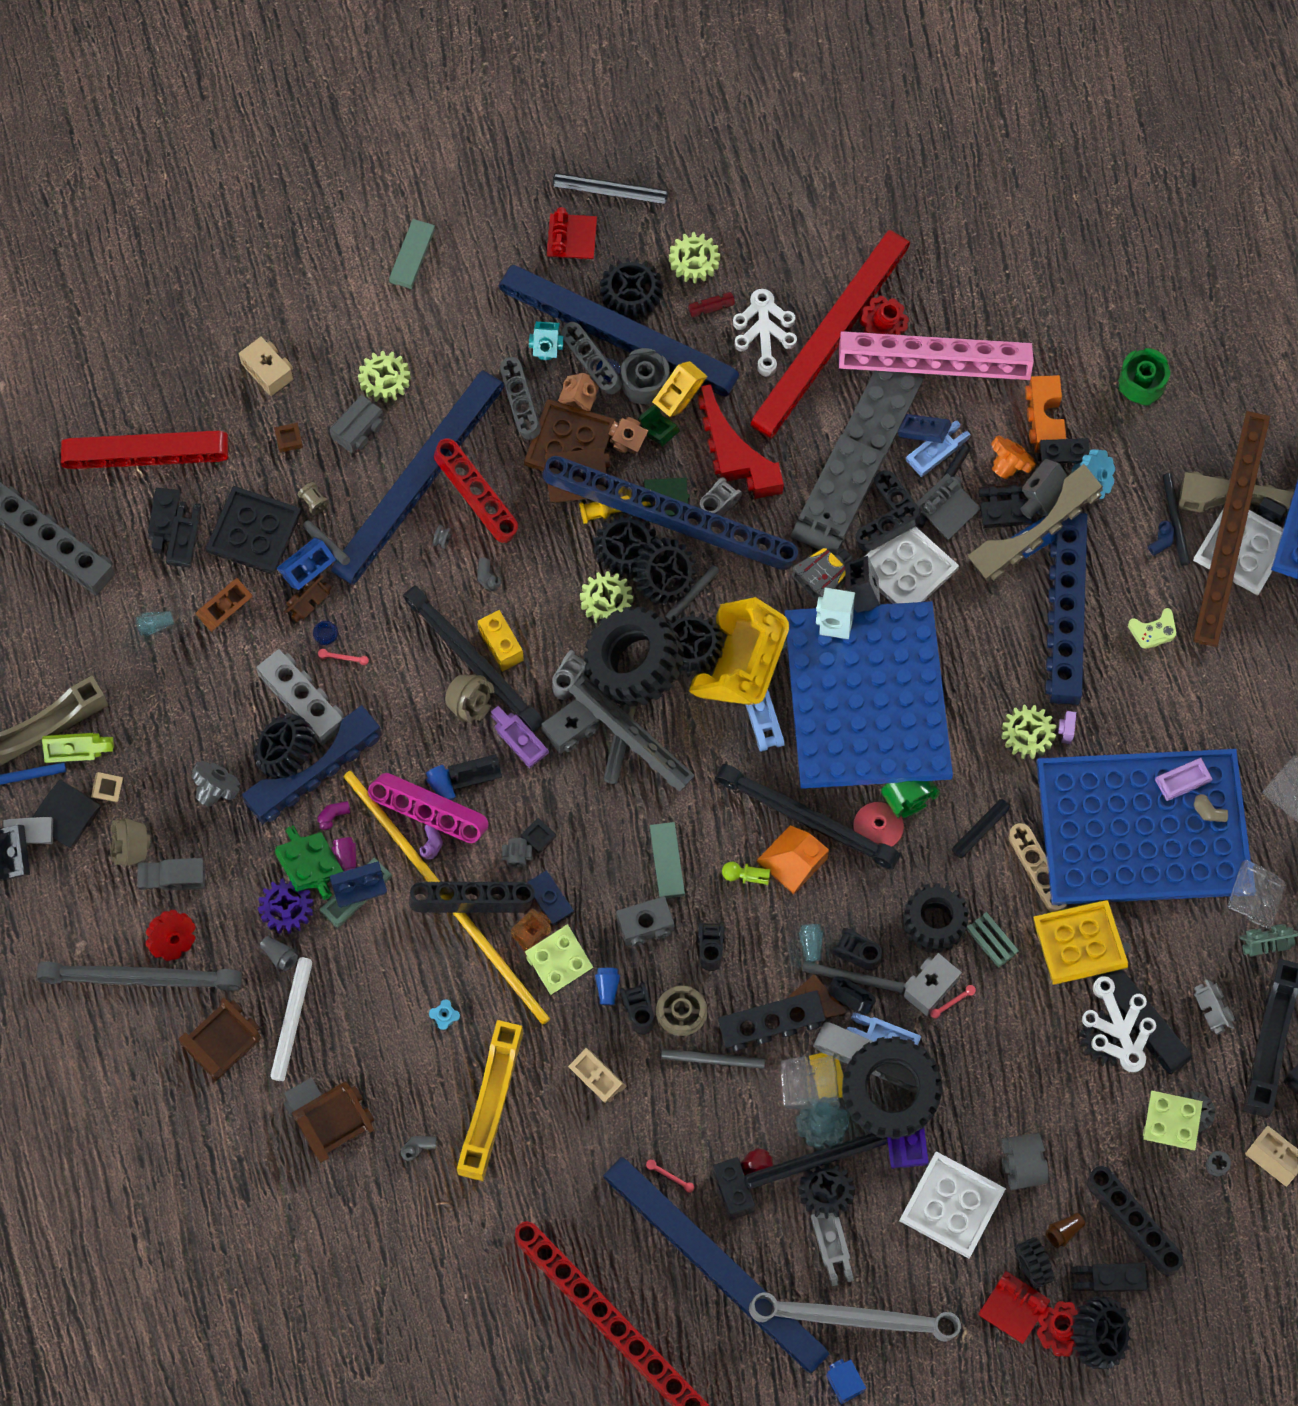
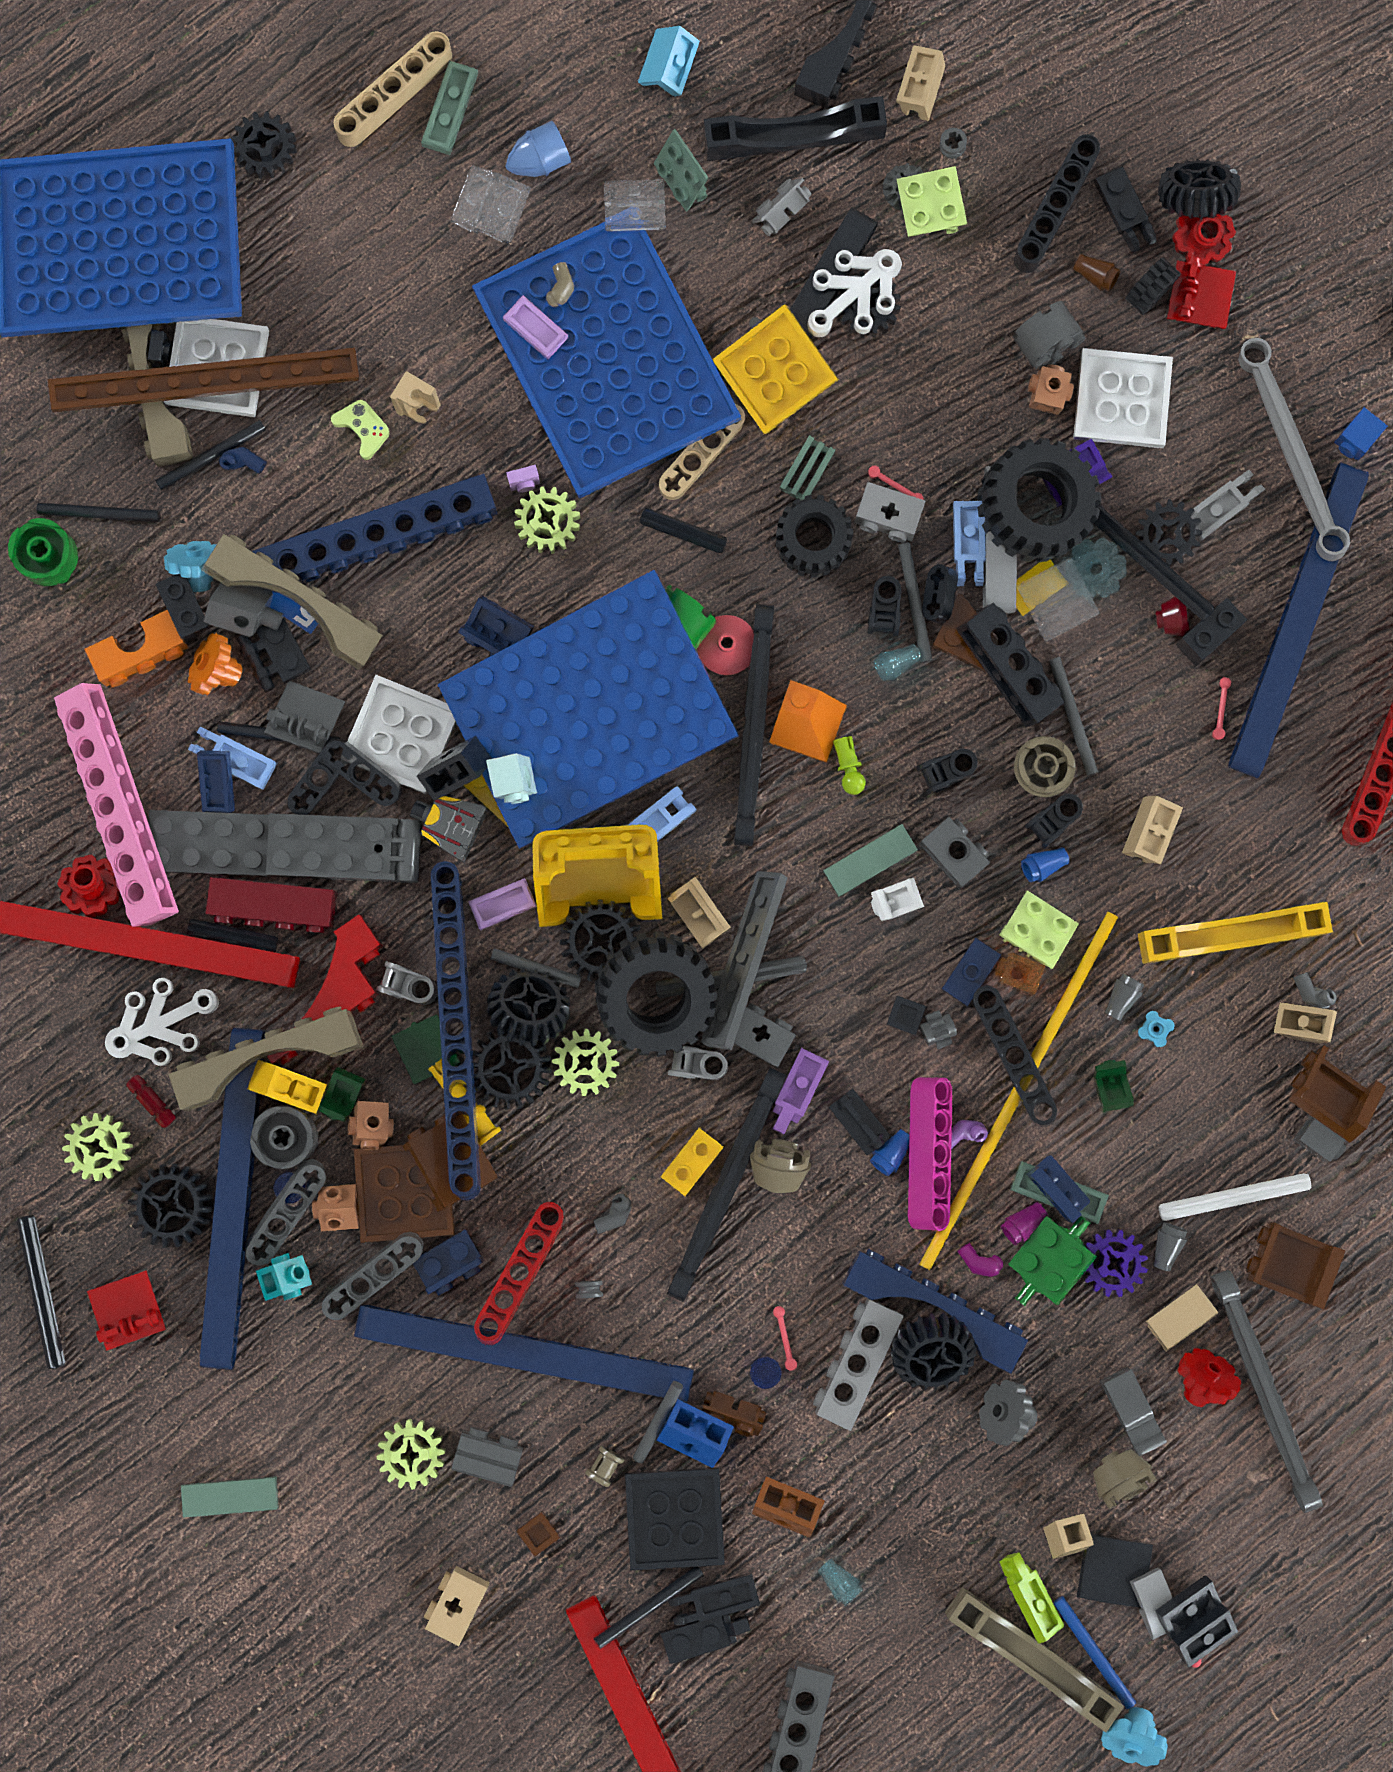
camera: 115 degrees left, 15 degrees up
none -> black bar [36,502,160,522]
none -> dark tan arch [168,1007,363,1111]
none -> black axle [187,919,278,952]
none -> dark red brick [206,877,337,934]
none -> tan hinge [390,371,441,423]
none -> dark blue bracket [413,1229,484,1296]
none -> dark blue bracket [458,596,534,656]
none -> lavender tile [468,878,537,931]
none -> black bar [593,1567,704,1649]
none -> tan hinge [668,877,731,949]
none -> white bracket [871,878,924,921]
none -> nougat brick [1028,364,1074,415]
none -> dark green bracket [1094,1060,1134,1112]
none -> dark grey cone [1105,973,1144,1021]
none -> tan hinge [1146,1284,1218,1352]
none -> tan slope [1274,1002,1337,1044]

